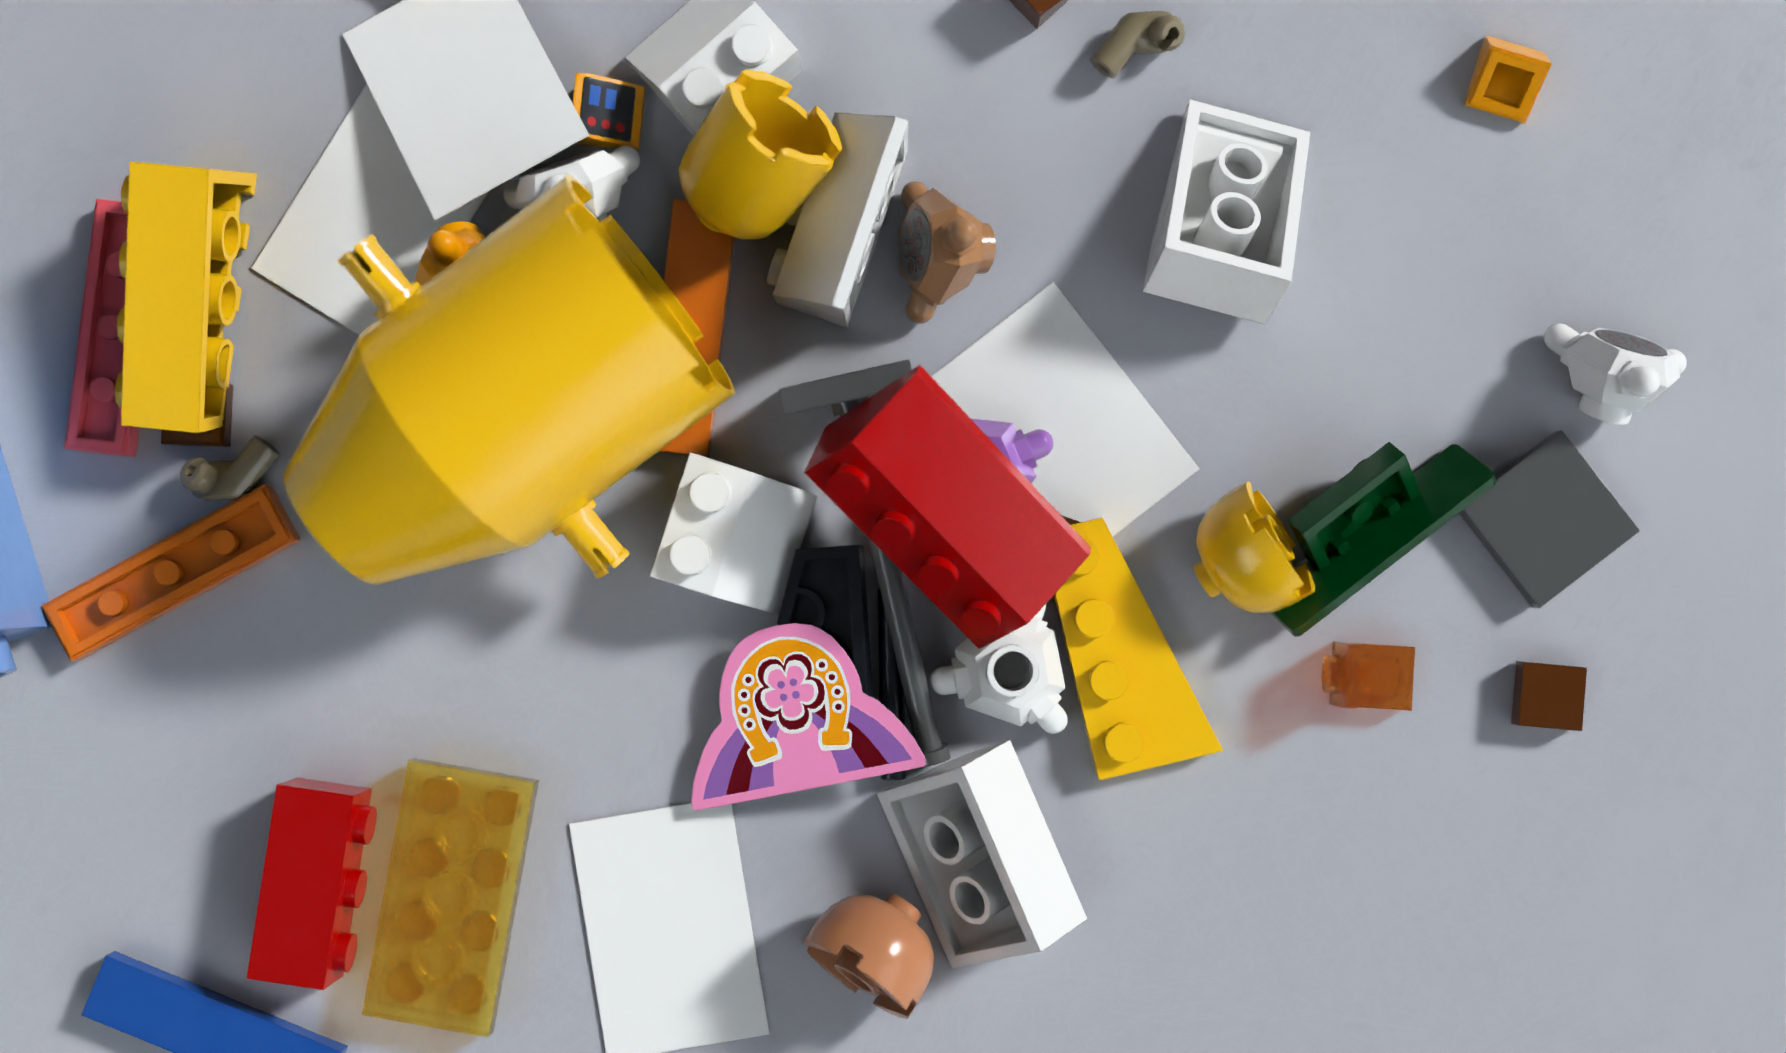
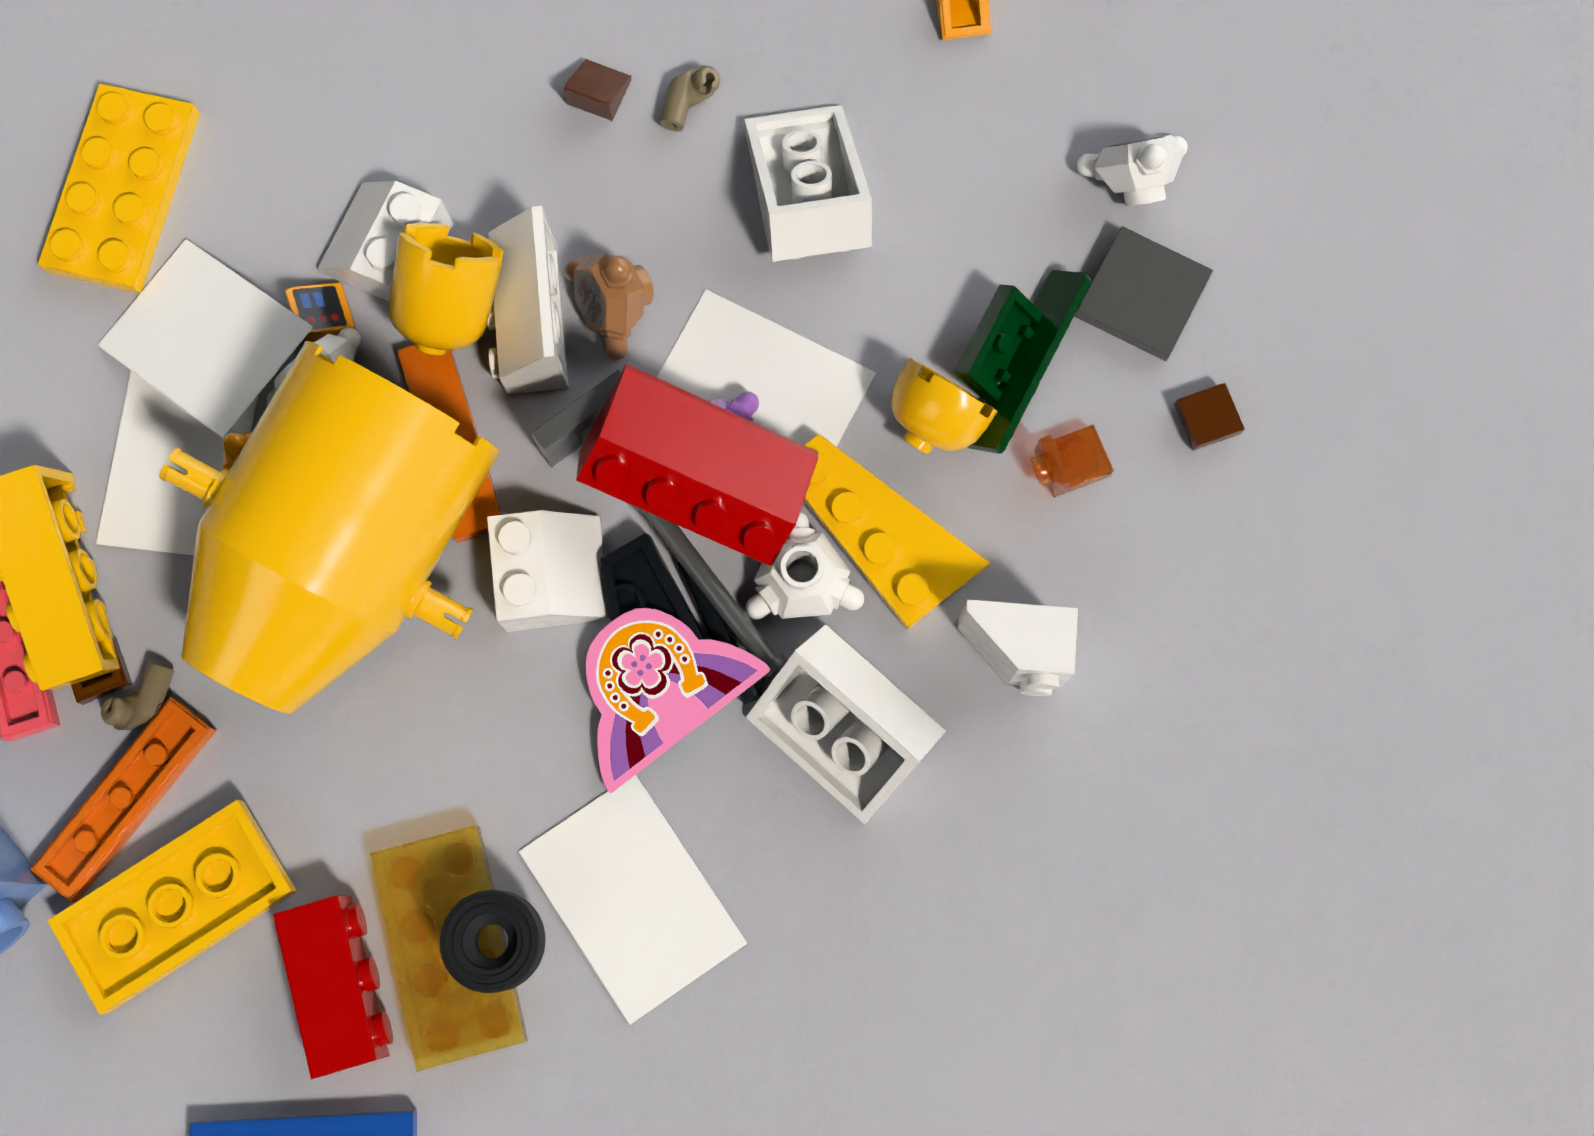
camera: 30 degrees left, 10 degrees down
nougat cylinder [803,894,934,1019] -> none
none -> yellow plate [47,799,297,1015]
none -> black tyre [440,890,546,993]
none -> white slope [958,599,1078,696]

